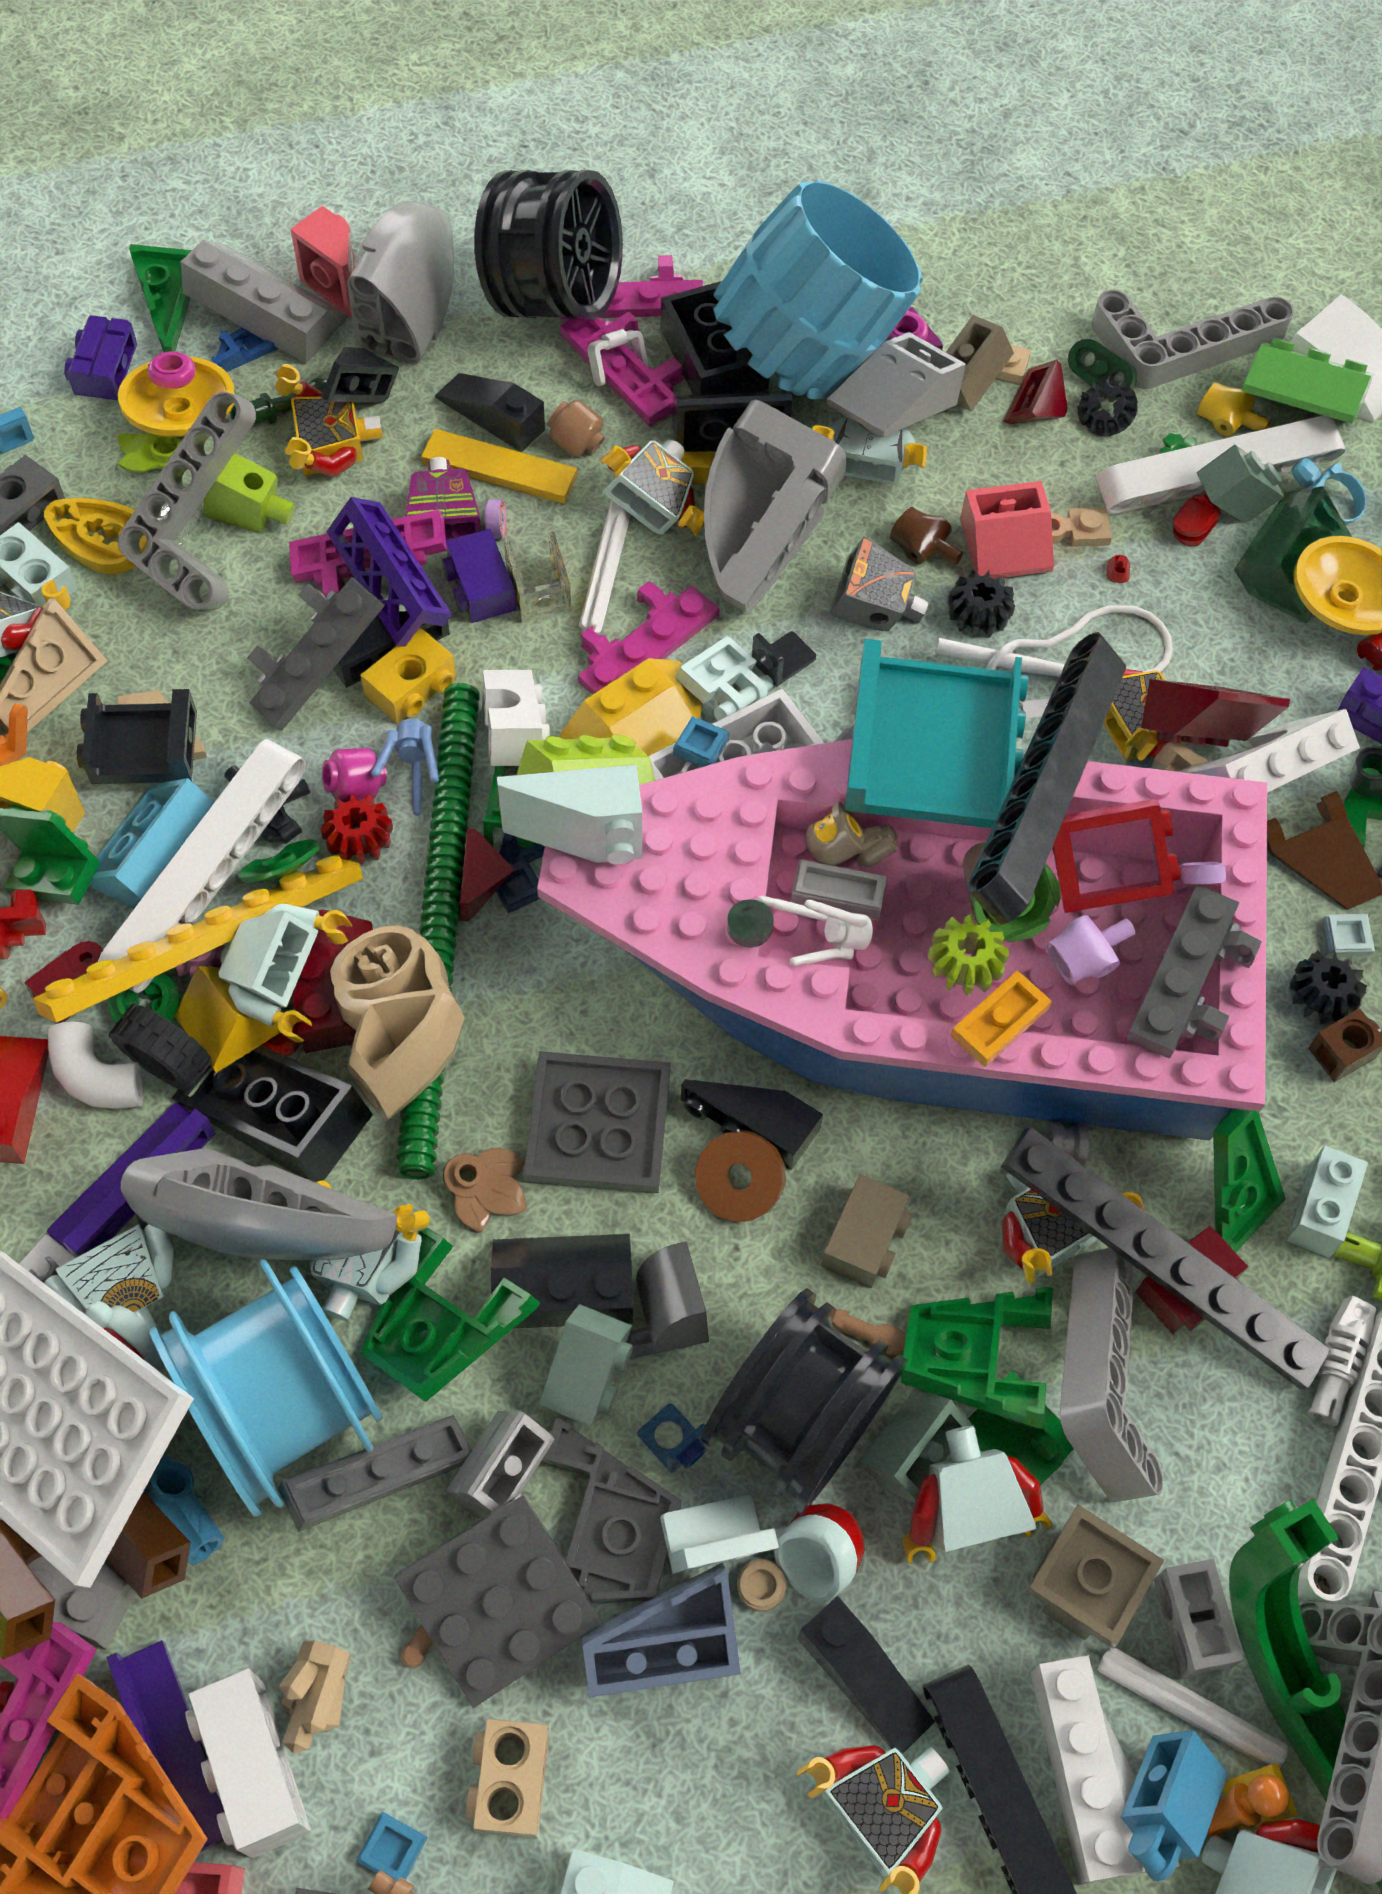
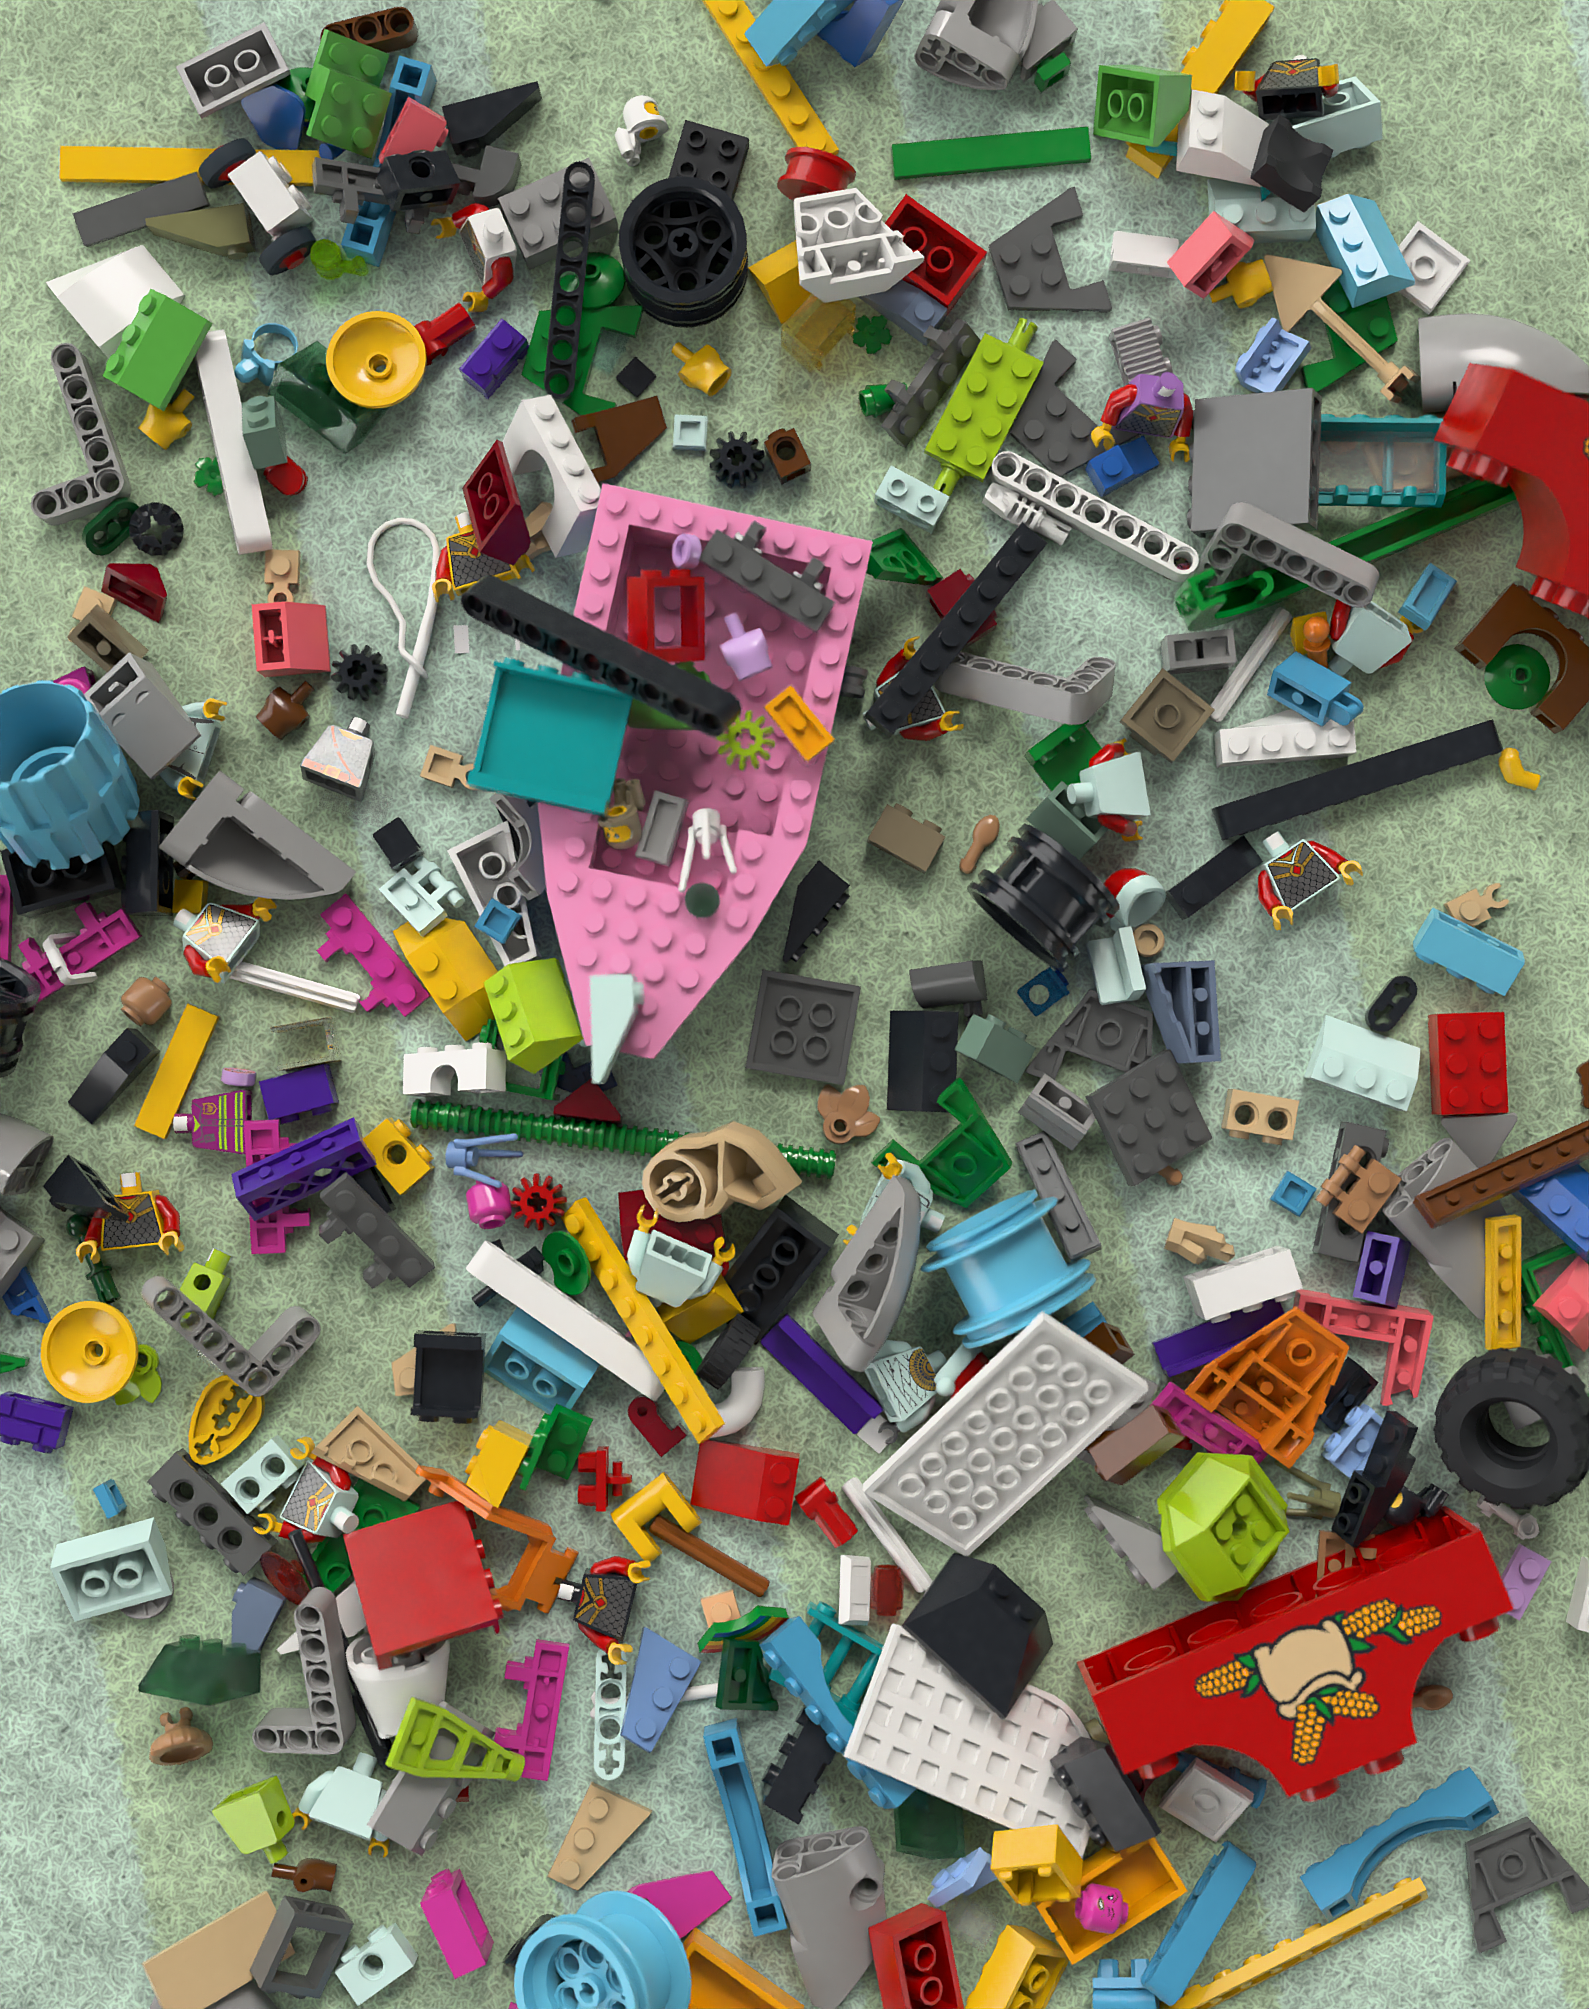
camera: 80 degrees left, 25 degrees up
dark pink piece [148,352,196,389] -> none
dark orange tile [695,1131,786,1222] -> none
green wing [901,1287,1053,1429] -> none
red rock [1106,555,1131,583] -> none

